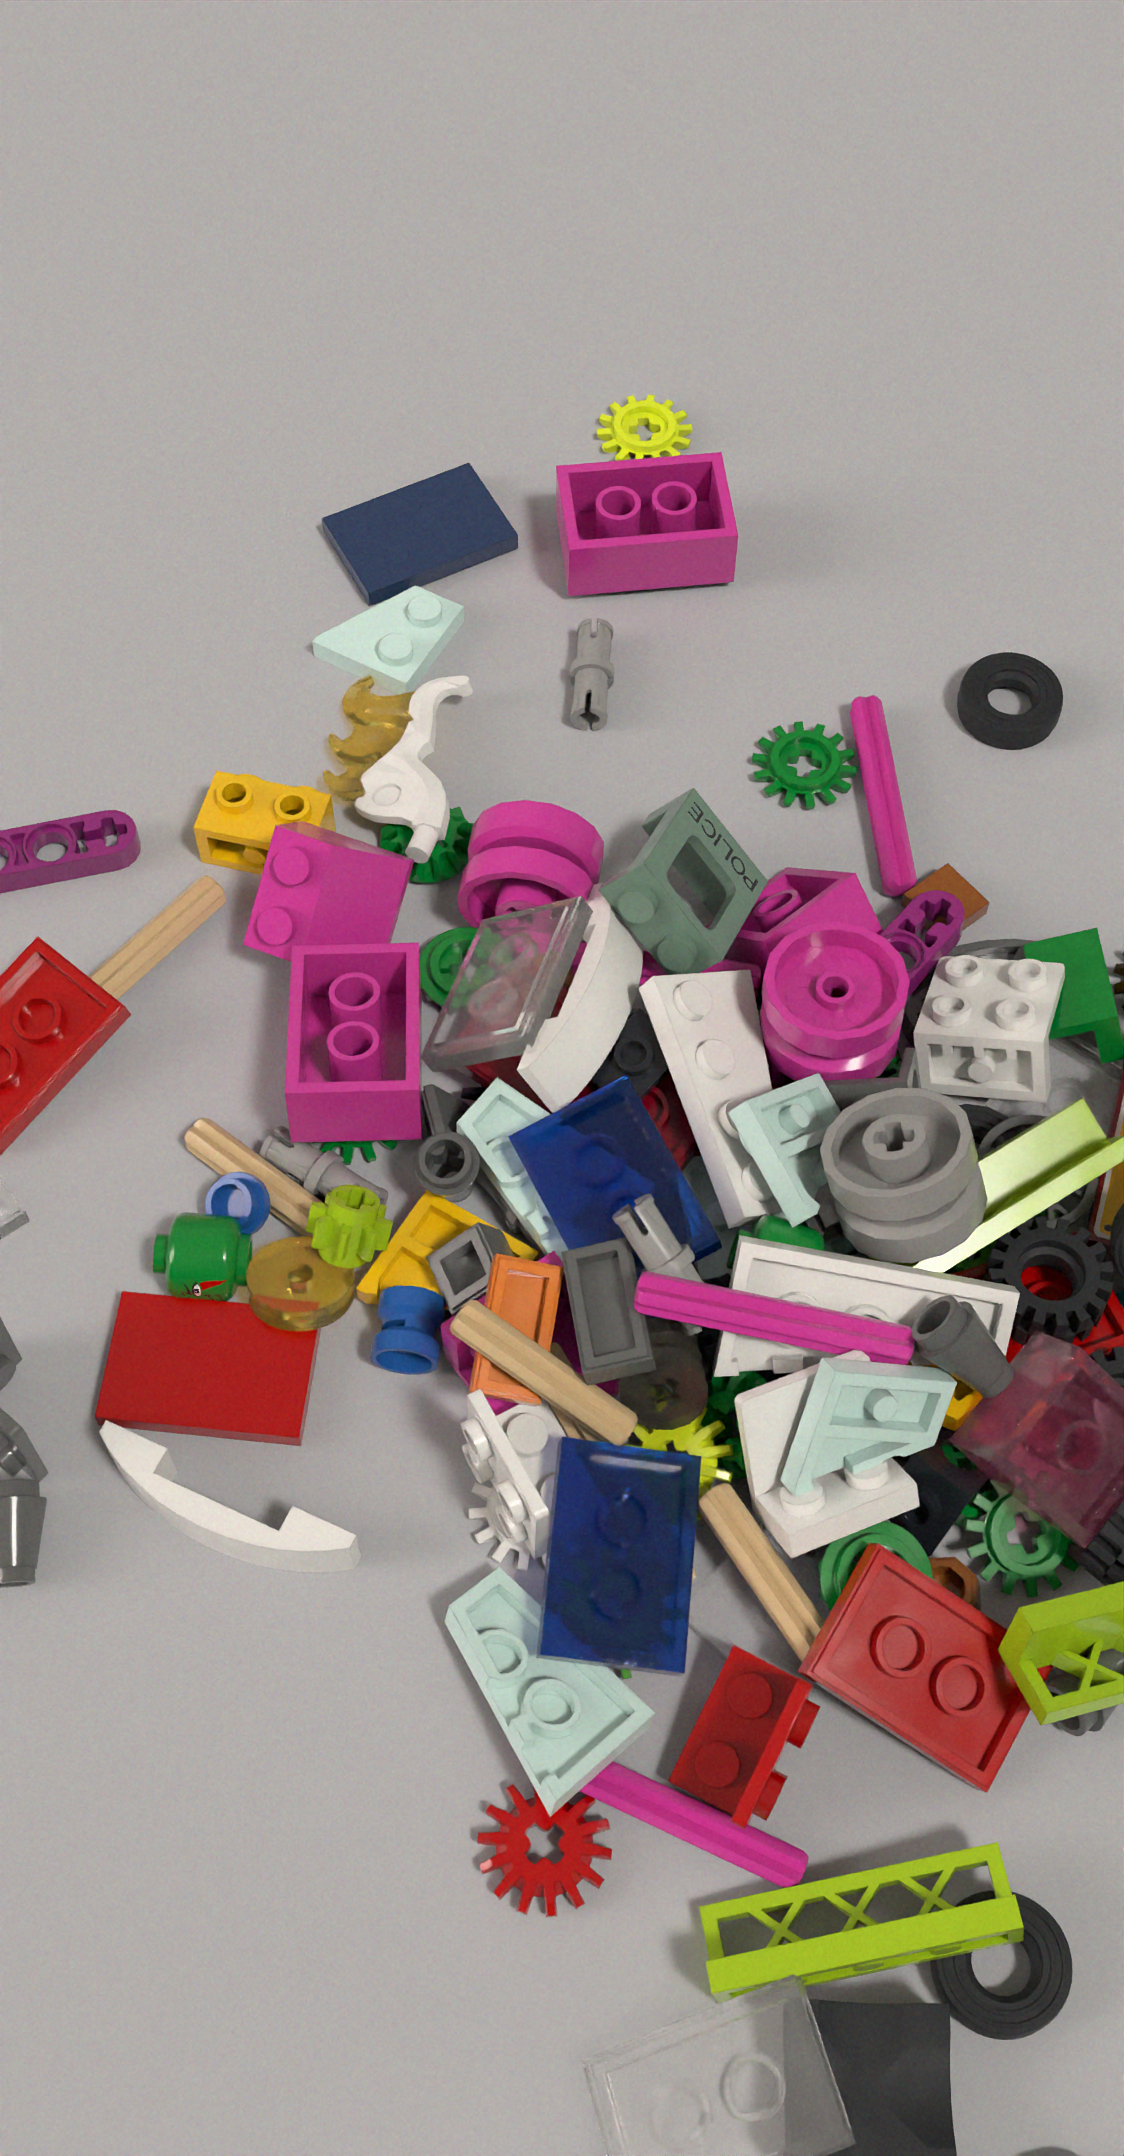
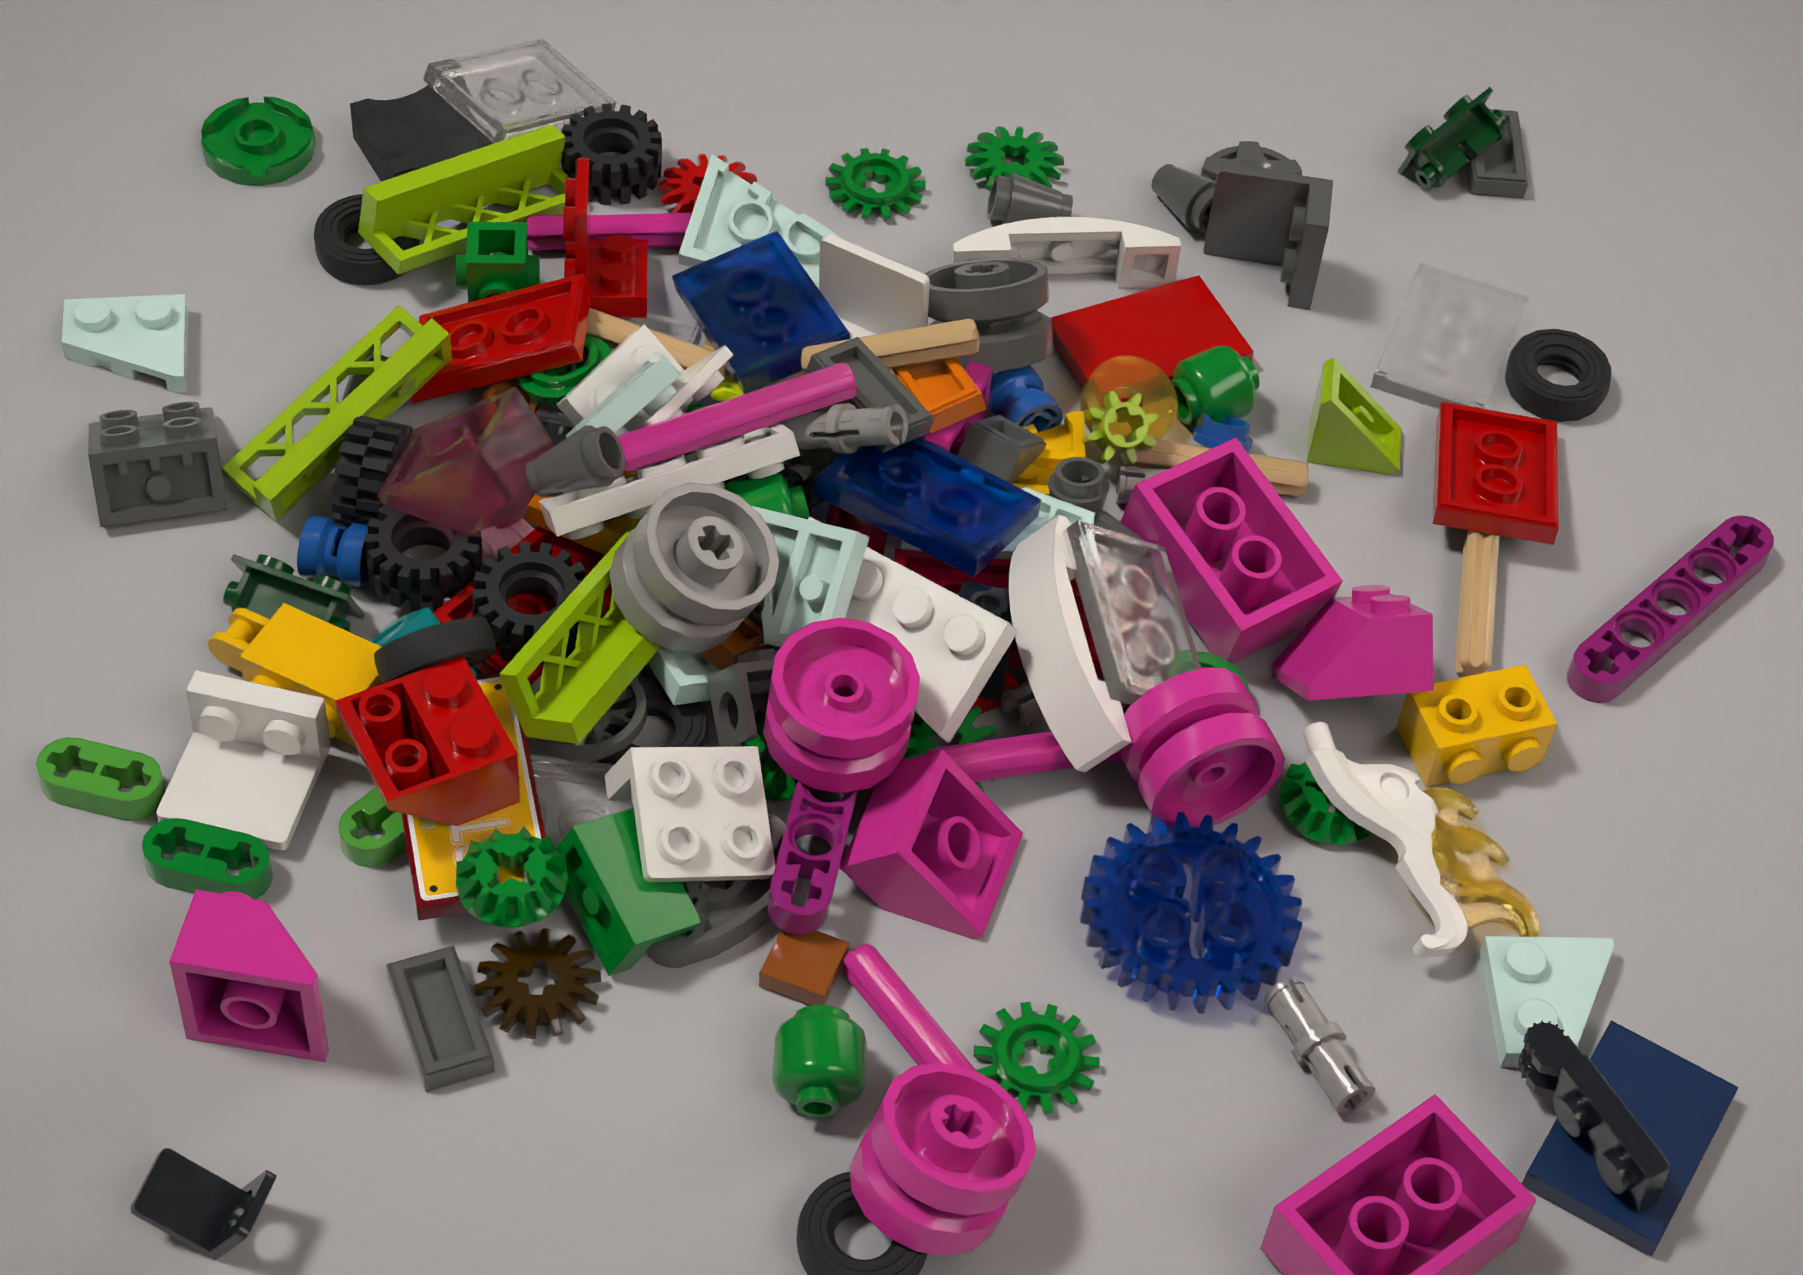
camera: 145 degrees right, 10 degrees down
sand green window [598,788,768,975] -> none
none -> green brick [456,222,540,303]
none -> black tyre [561,103,662,205]
none -> green head [772,1005,867,1118]
none -> green gear [825,148,926,220]
none -> dark pink wheel [850,1062,1036,1256]
none -> dark grey wheel [925,258,1054,372]
none -> green gear [965,126,1064,191]
none -> dark grey cone [987,172,1073,225]
none -> clear blue gear [1080,812,1302,1014]
none -> lime slope [1306,358,1402,475]
none -> black hinge [1518,1020,1671,1213]

